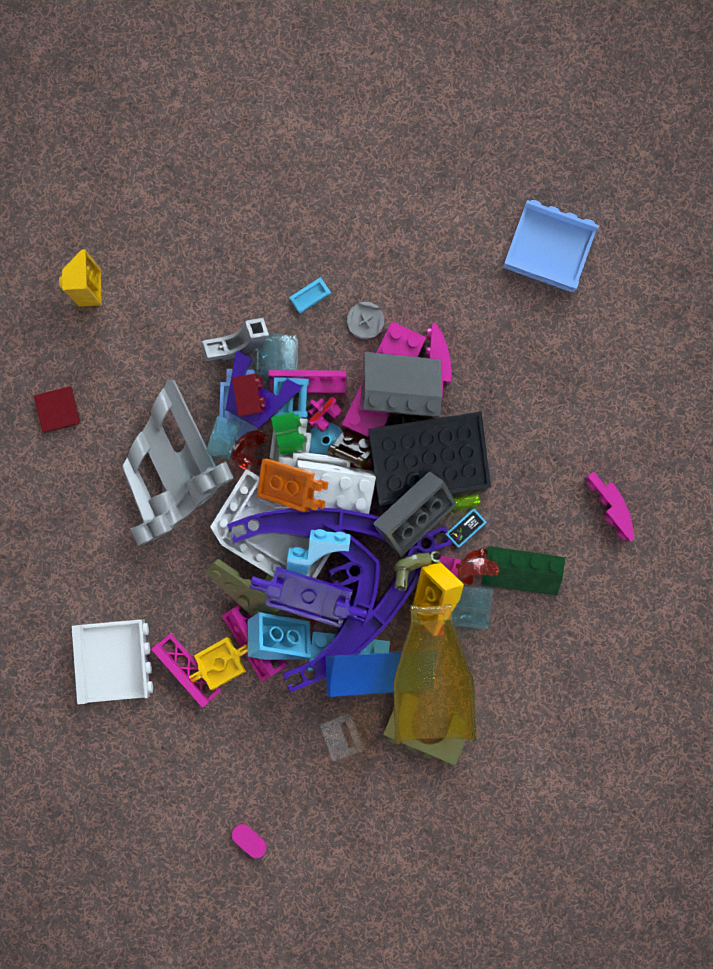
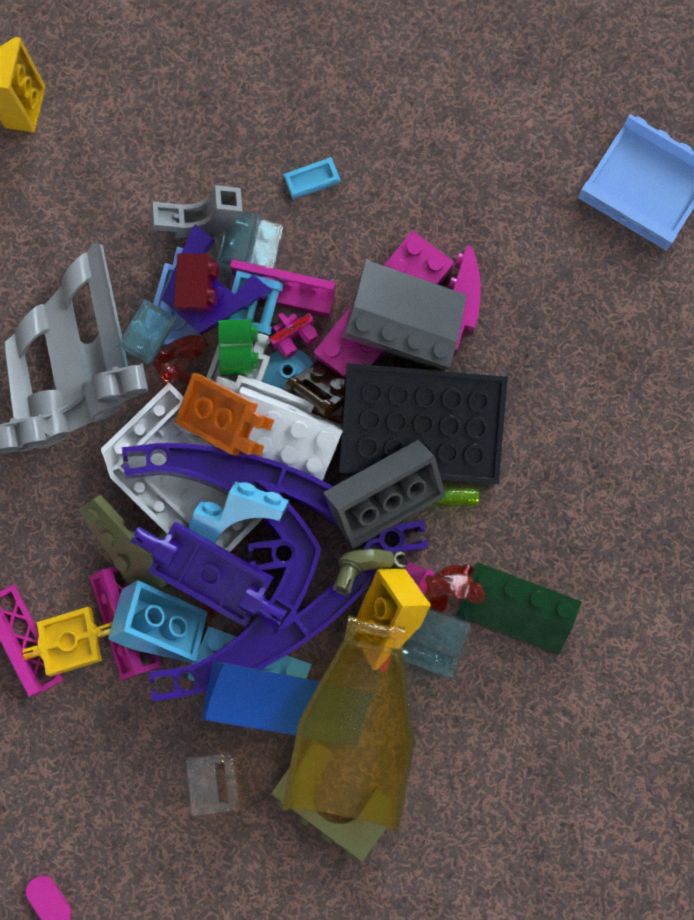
camera: 15 degrees right, 5 degrees down
light grey tile [347,302,384,340] -> none
black tile [446,508,487,548] -> none
dark pink slope [585,472,634,542] -> none

